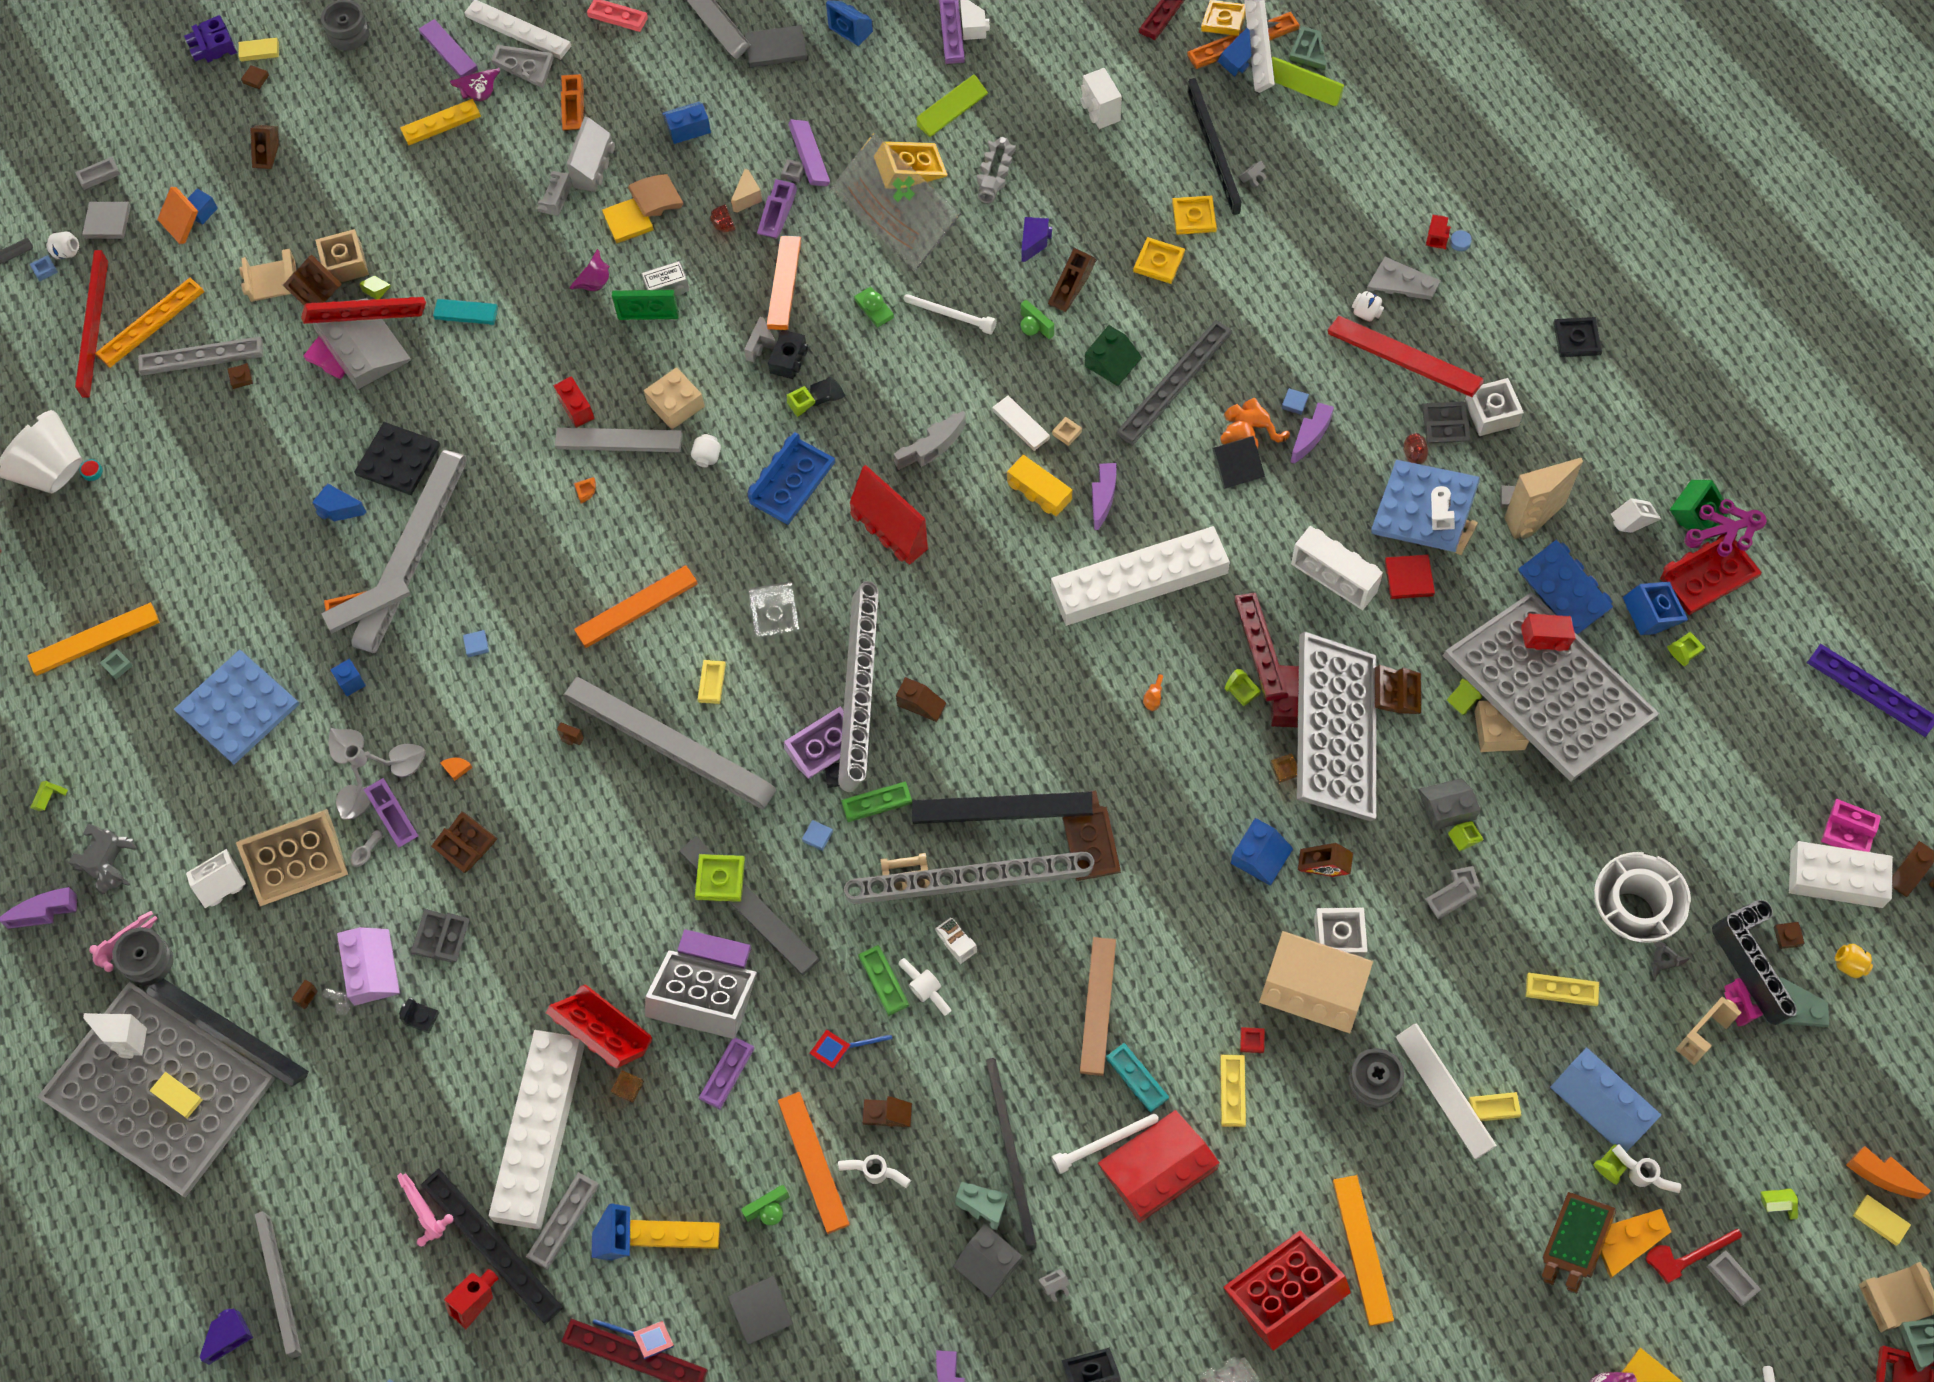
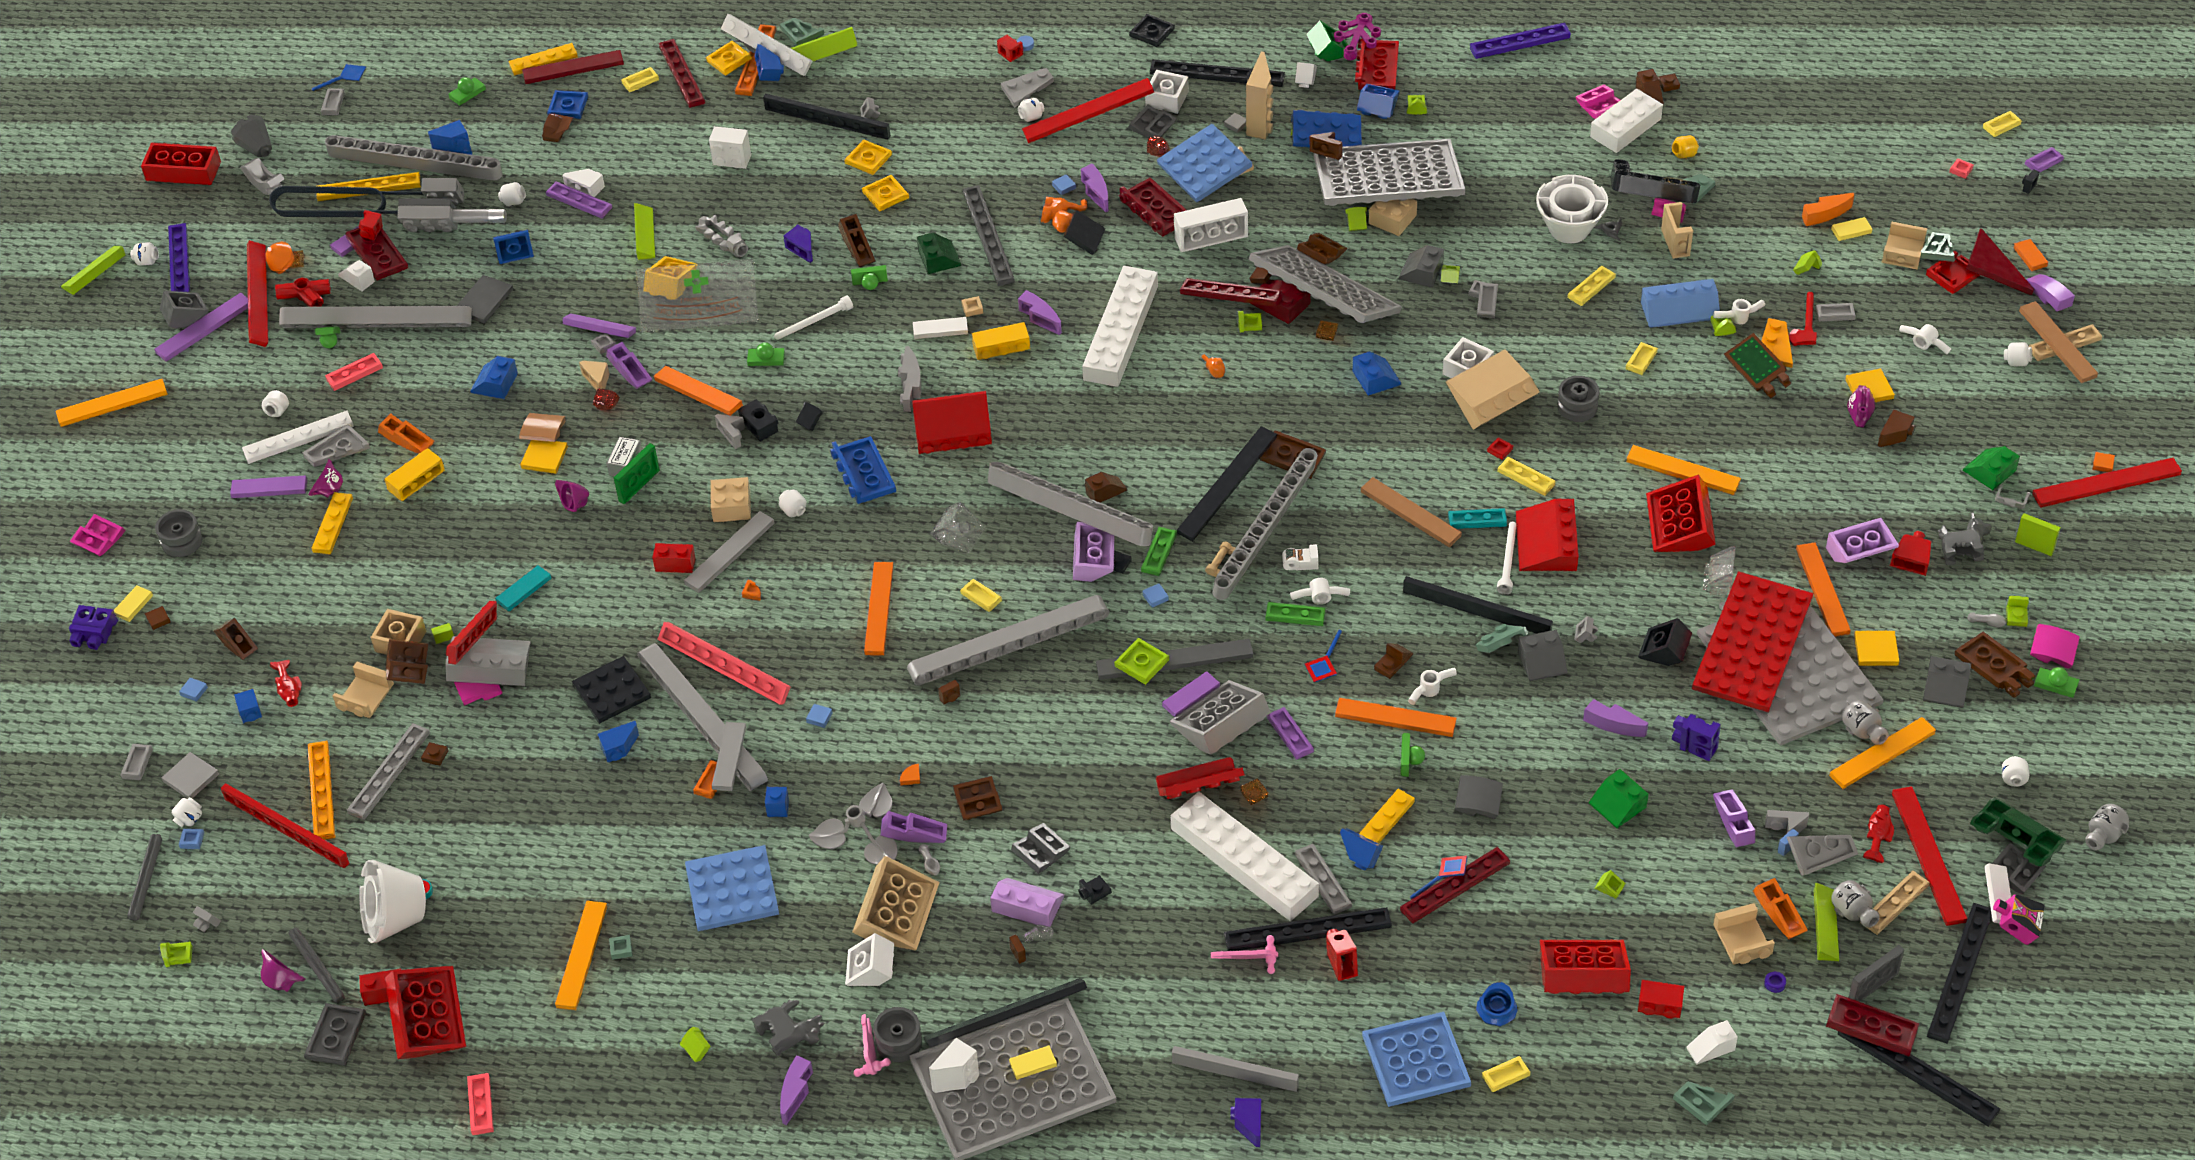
camera: 55 degrees left, 15 degrees down
orange tile [157,187,198,244] -> none
light grey hinge [537,171,572,216] -> none
slope [567,117,615,192] -> none
lime slope [787,386,815,417] -> none
reddish brown slope [1298,843,1353,877] -> none
red tile [1385,554,1435,599] -> none
white tile [1396,1024,1497,1159] -> none
white leg [1431,486,1455,530] -> none
red brick [1521,614,1576,651] -> none
reddish brown plate [1774,922,1805,949] -> none
none -> medium blue tile [179,678,208,702]
none -> red animal [270,660,302,707]
none -> yellow brick [385,448,445,502]
none -> coral plate [657,622,791,705]
none -> dark red bracket [1119,178,1187,237]
none -> black tile [1149,59,1285,87]
none -> reddish brown slope [1309,132,1343,160]

